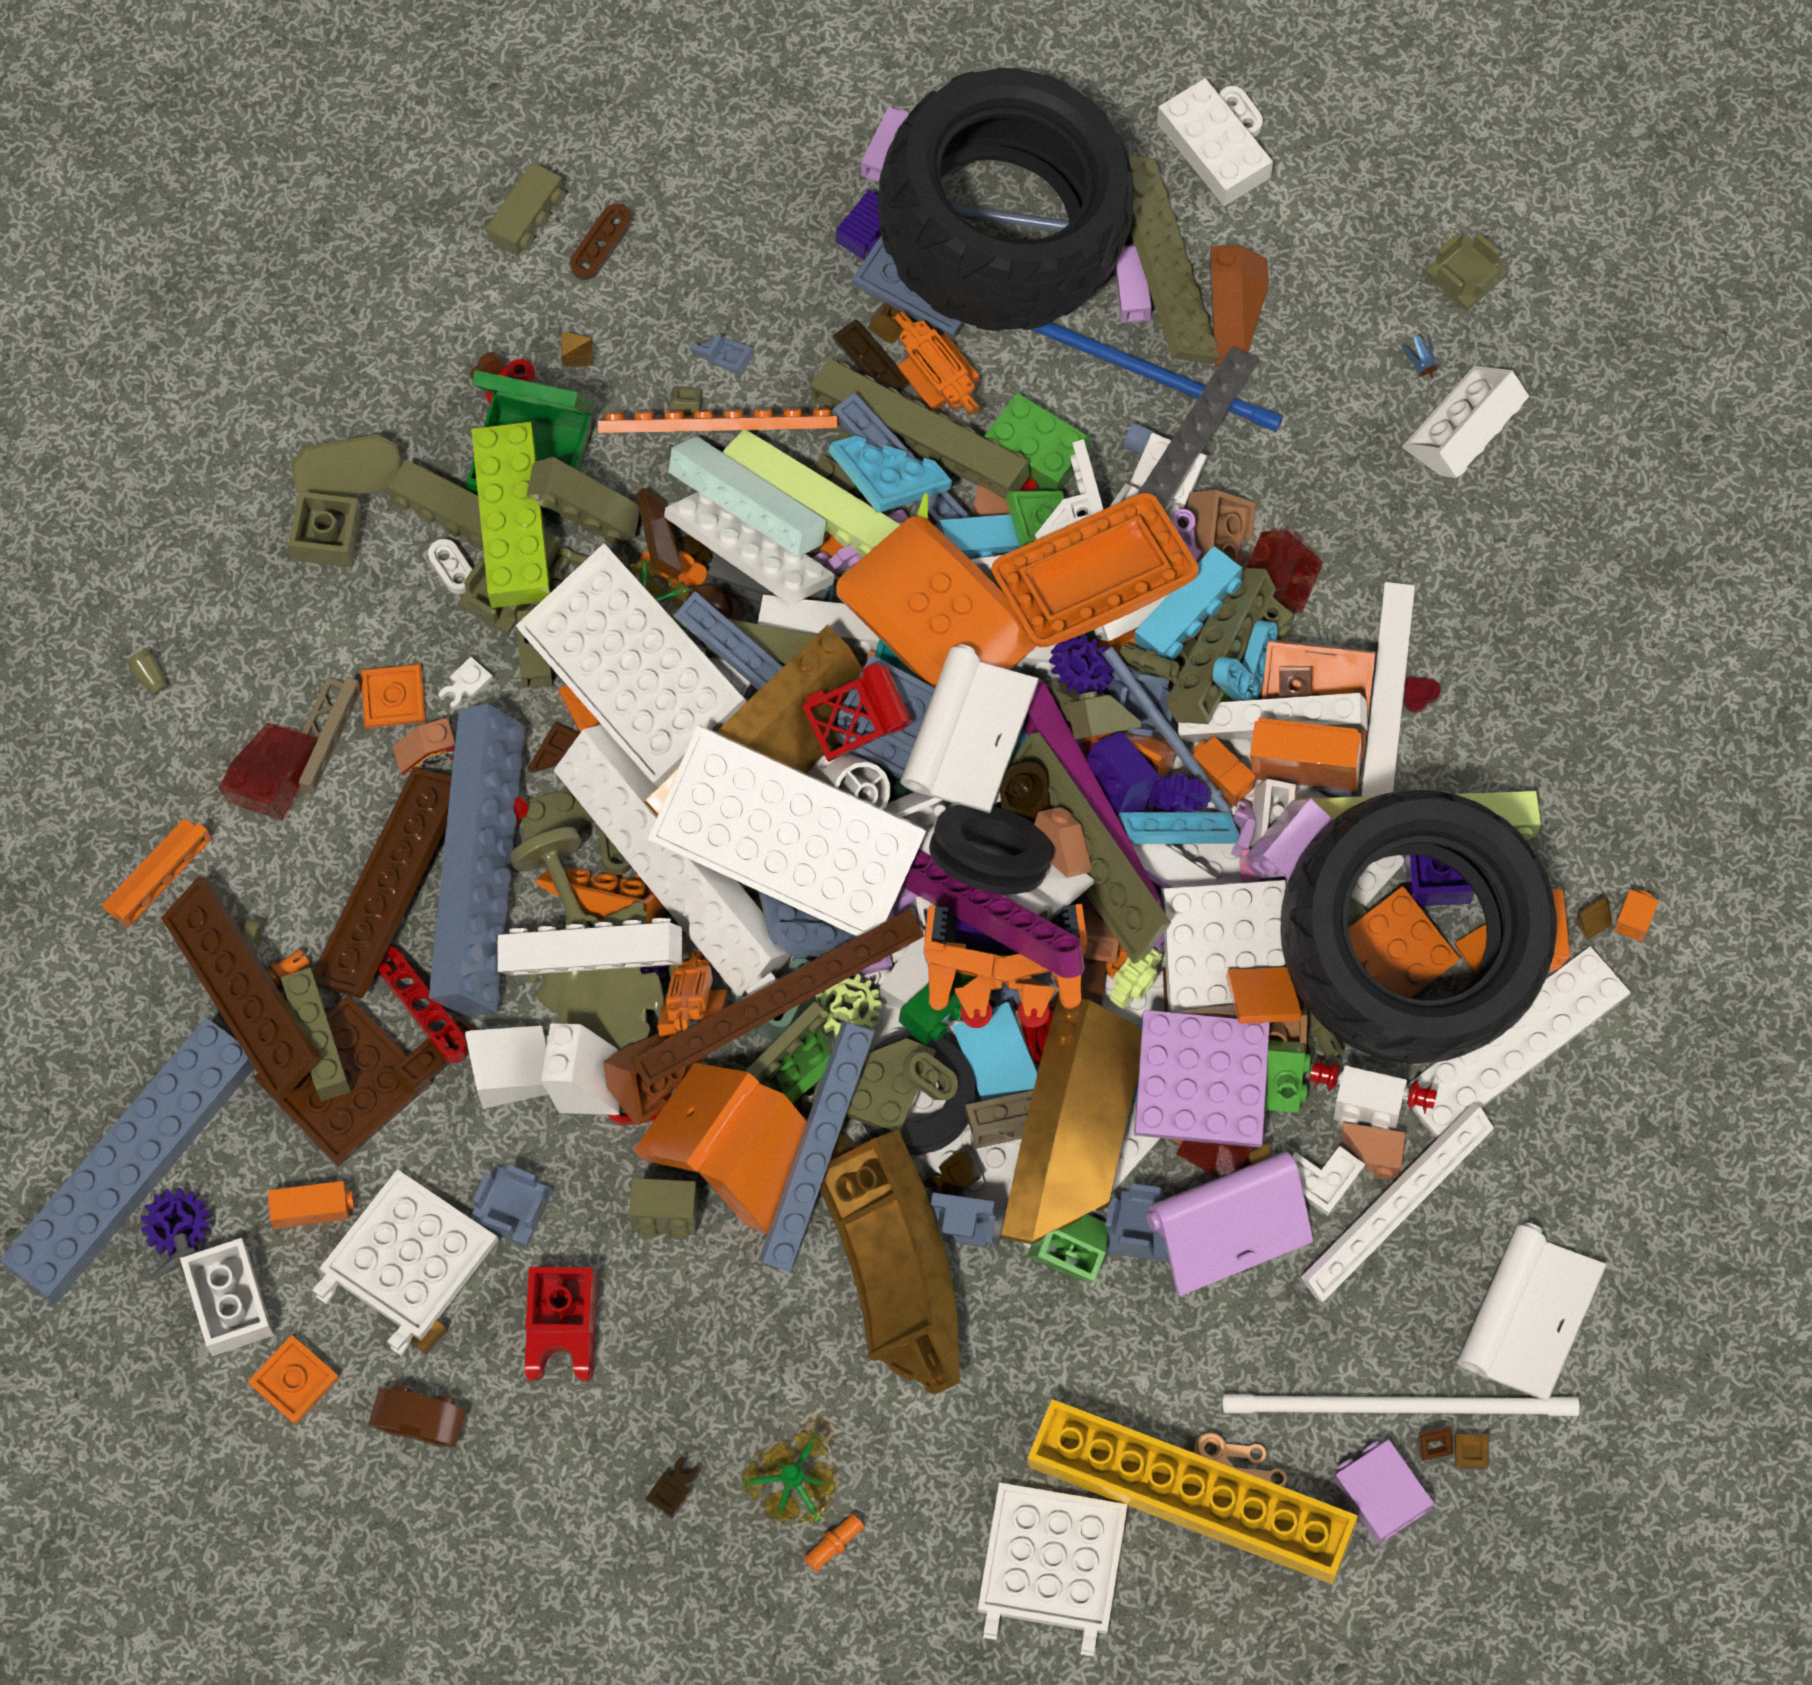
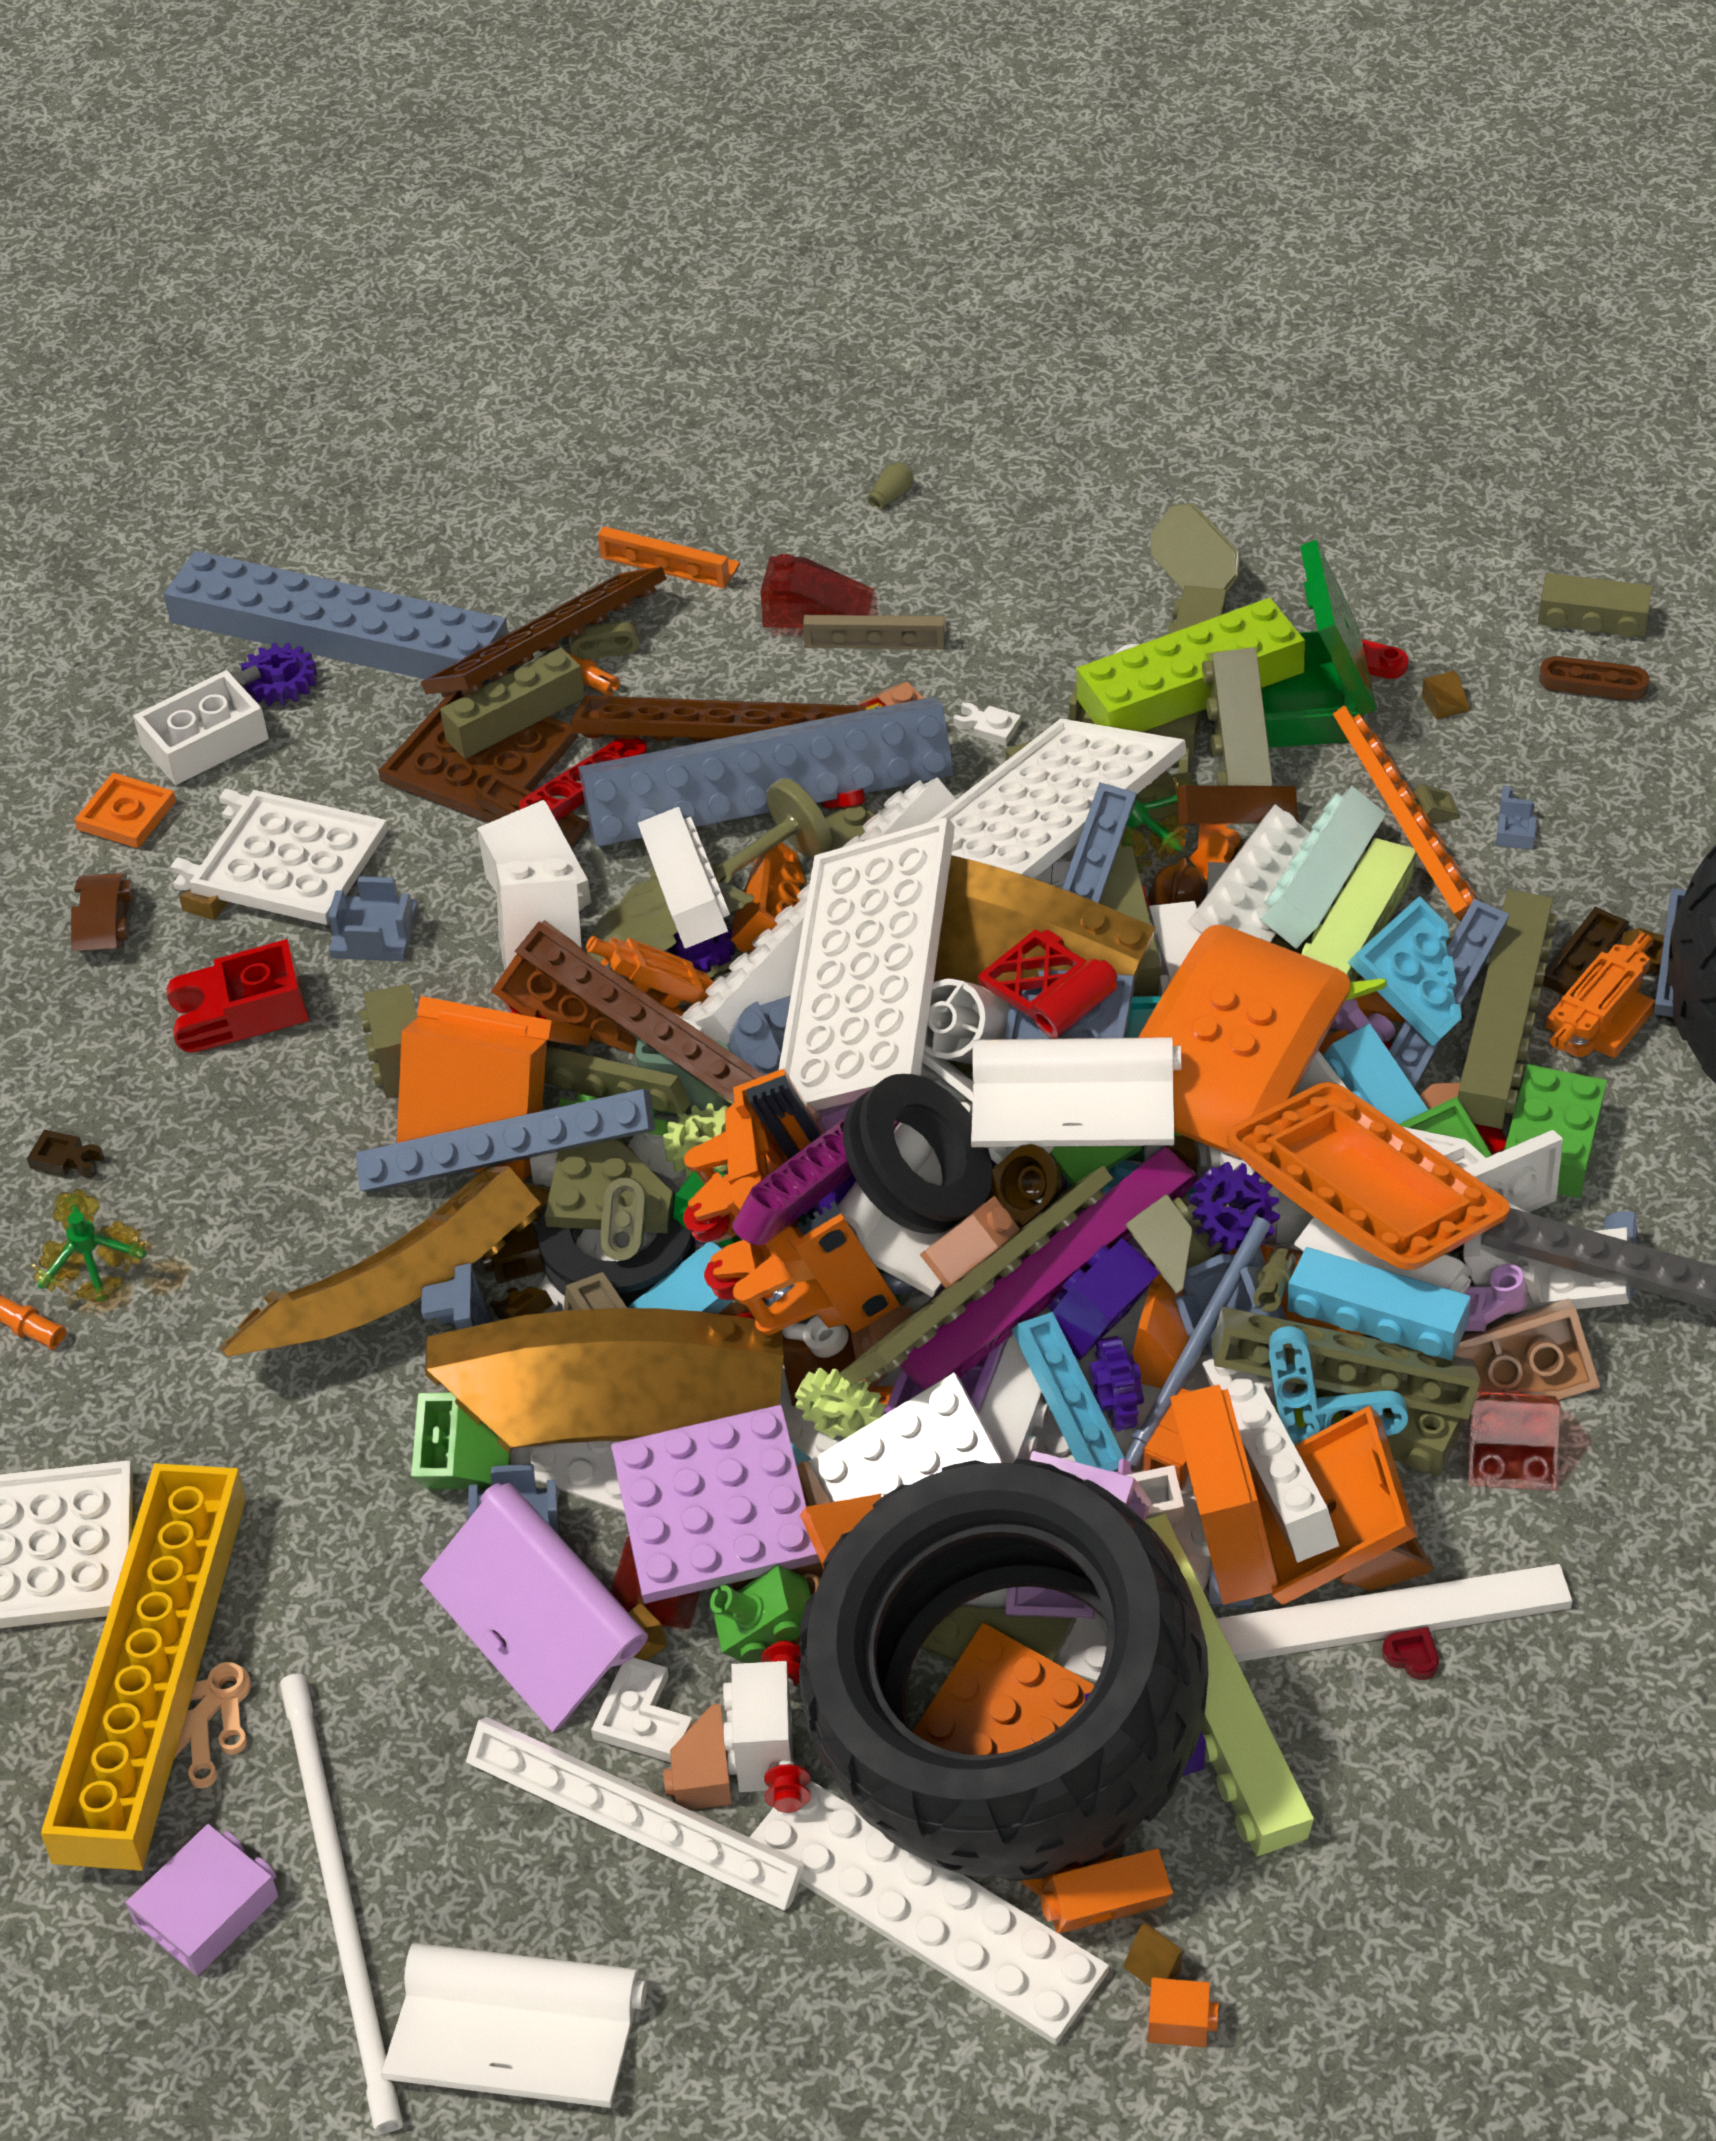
camera: 75 degrees right, 20 degrees down
orange brick [268,1181,355,1229] -> none
olive brick [288,491,362,568] -> none
orange tile [360,664,426,729] -> none
reddish brown tile [470,352,504,381] -> none
reddish brown plate [1279,667,1311,698] -> none
reddish brown slope [1418,1426,1453,1461] -> none
pearl gold plate [1454,1434,1489,1469] -> none

